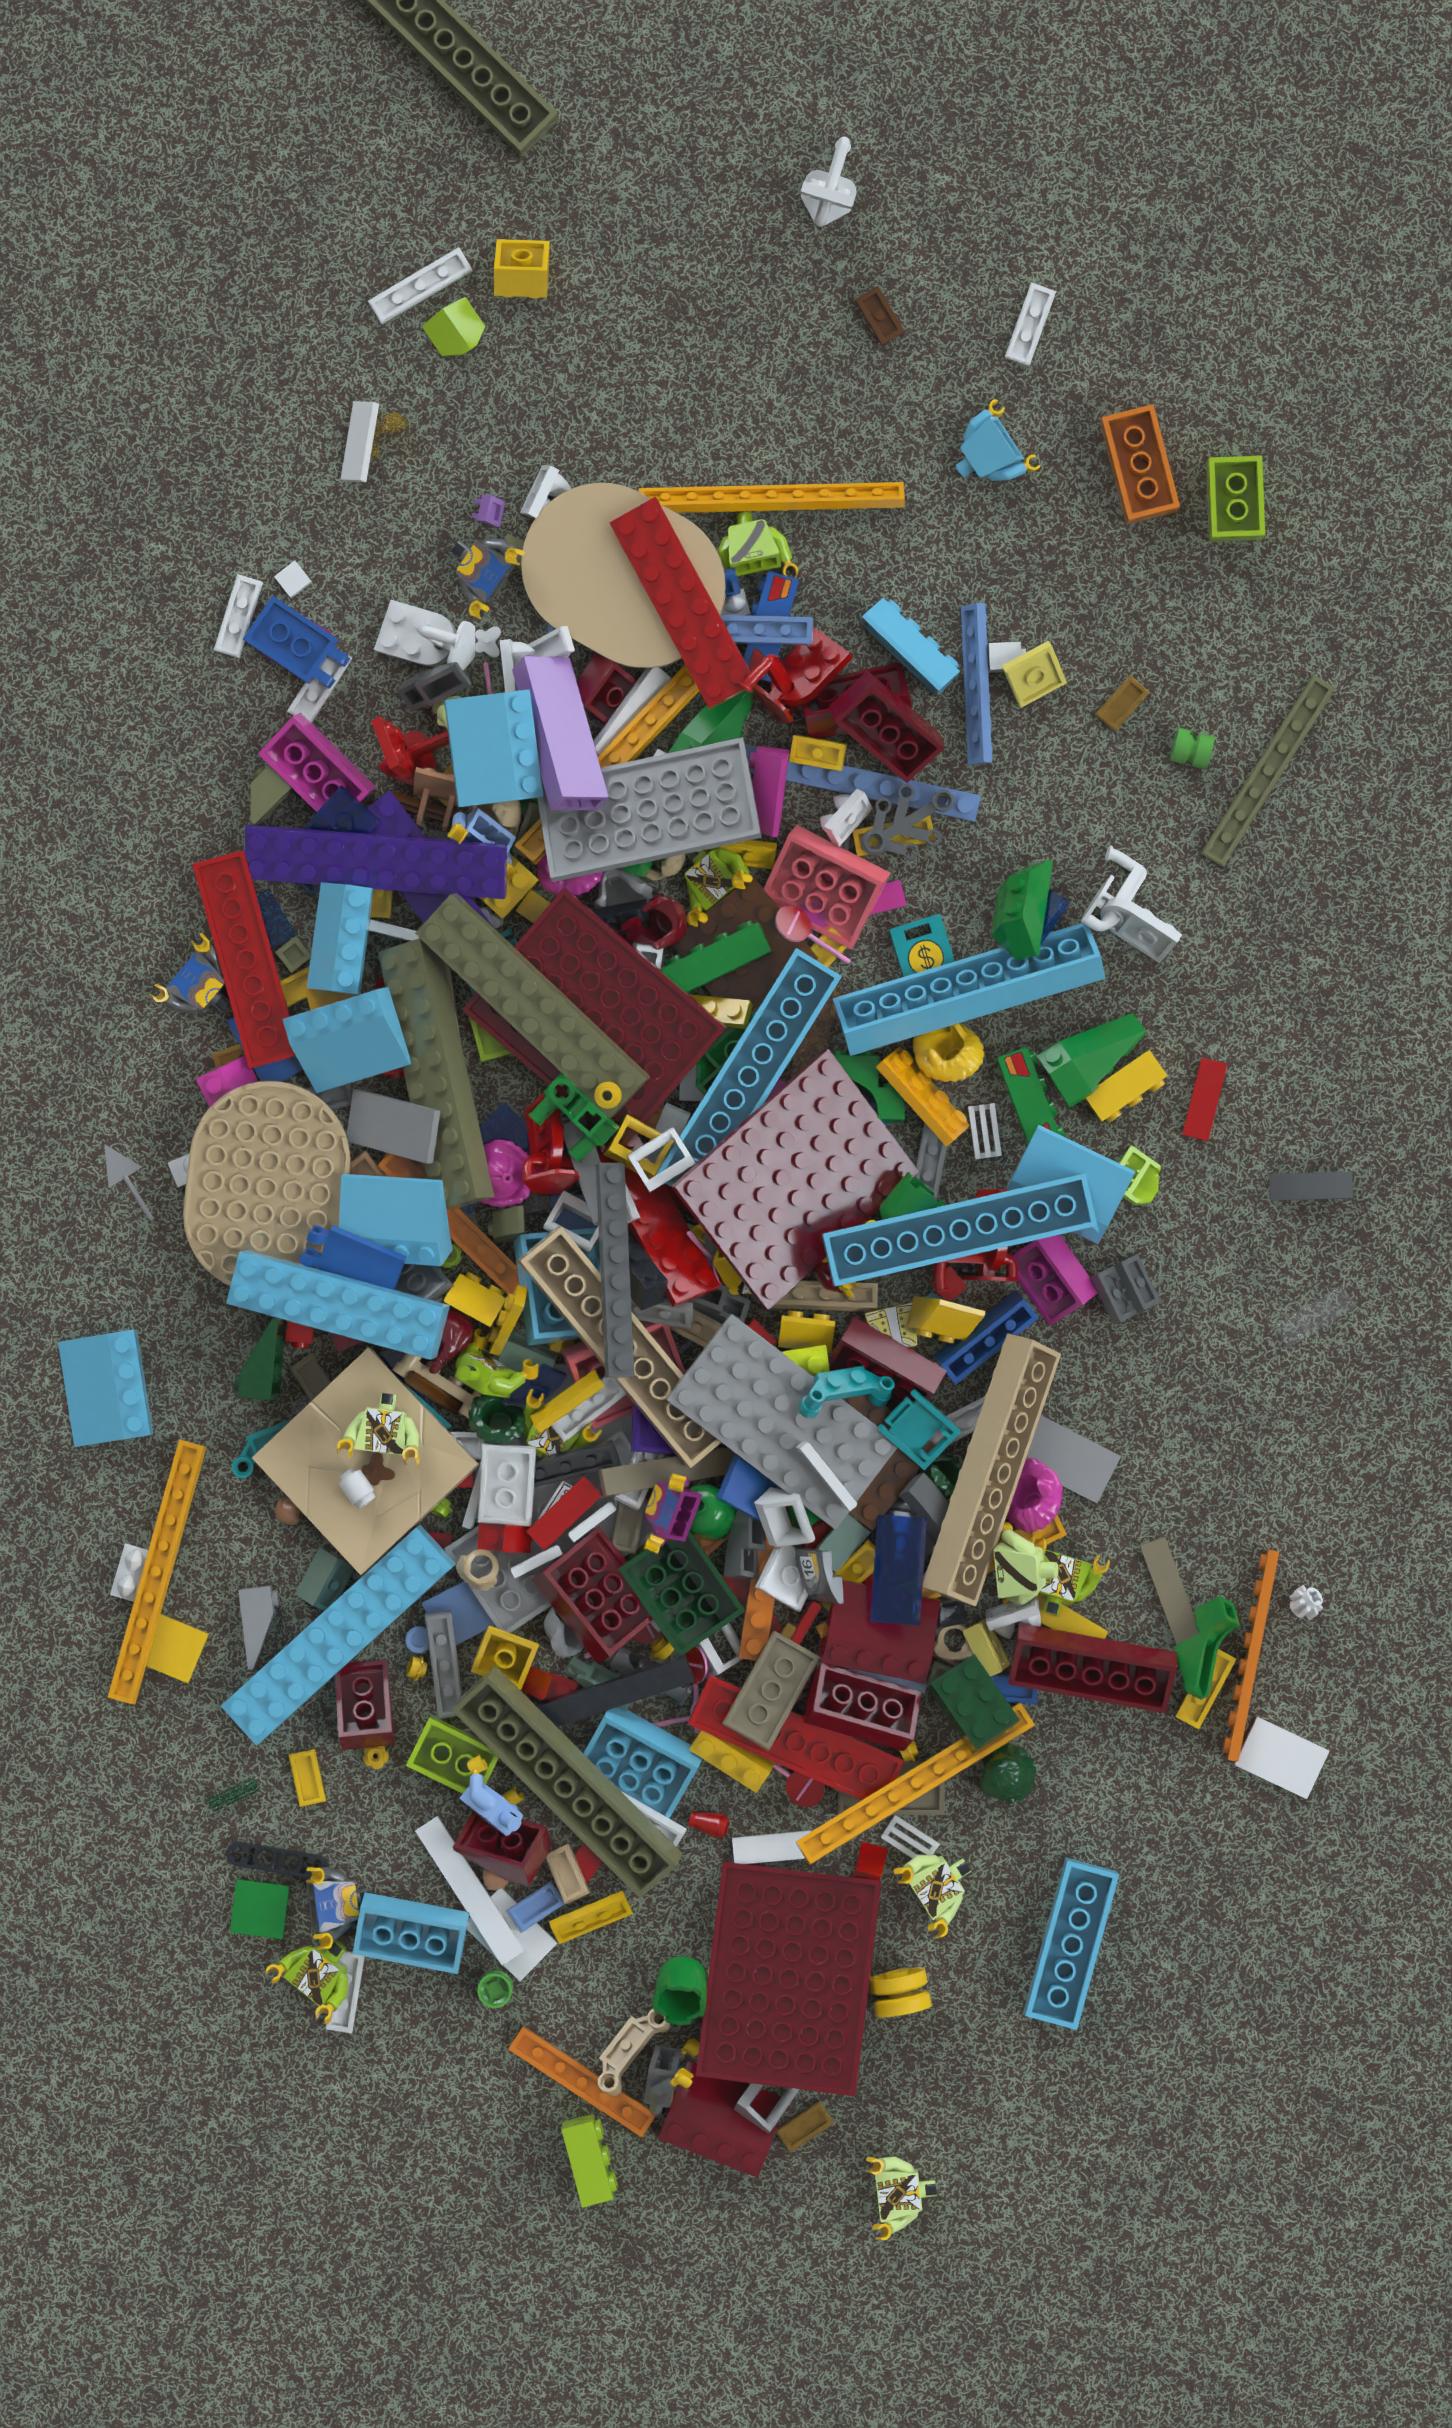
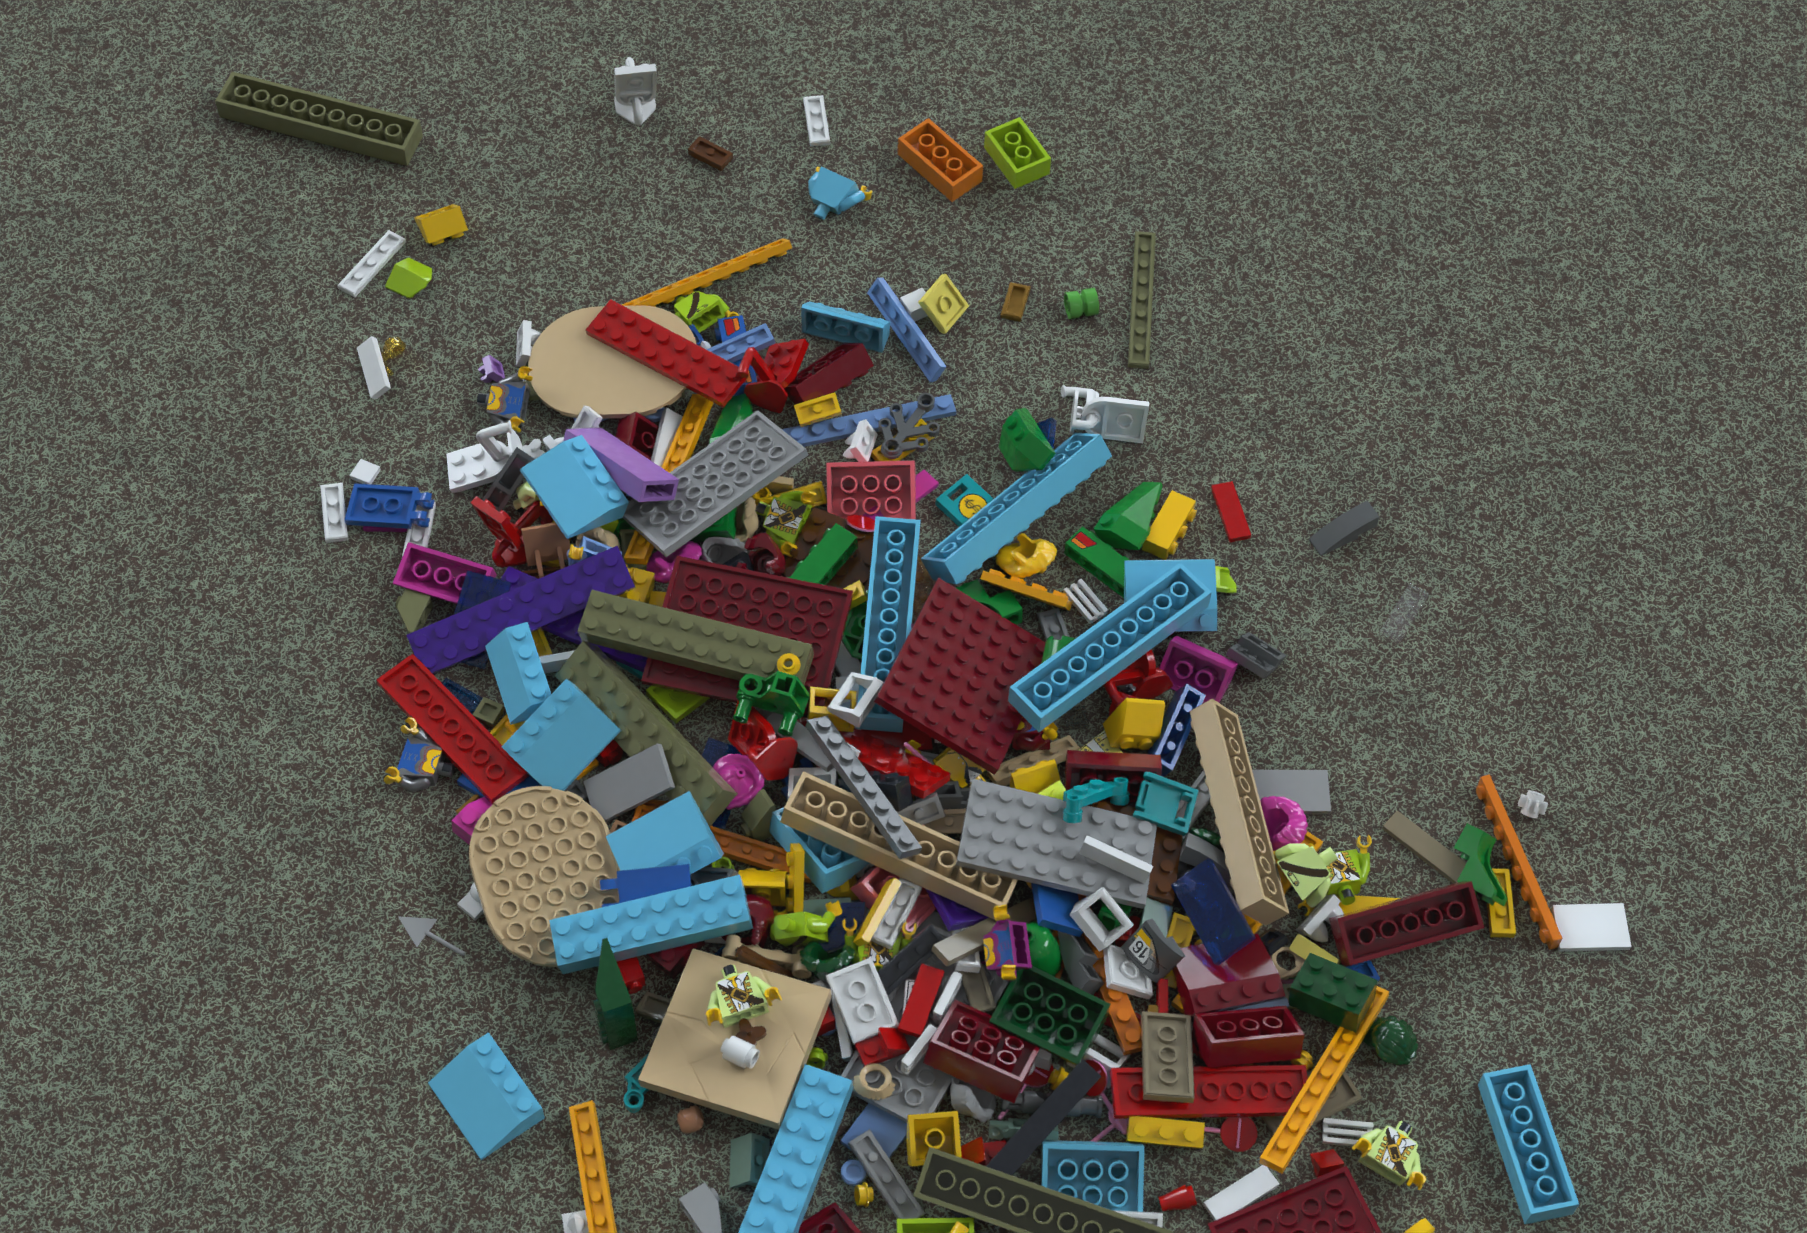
camera: 25 degrees left, 30 degrees down
dark pink slope [749,746,789,837] -> none
dark red brick [829,671,945,783] -> none

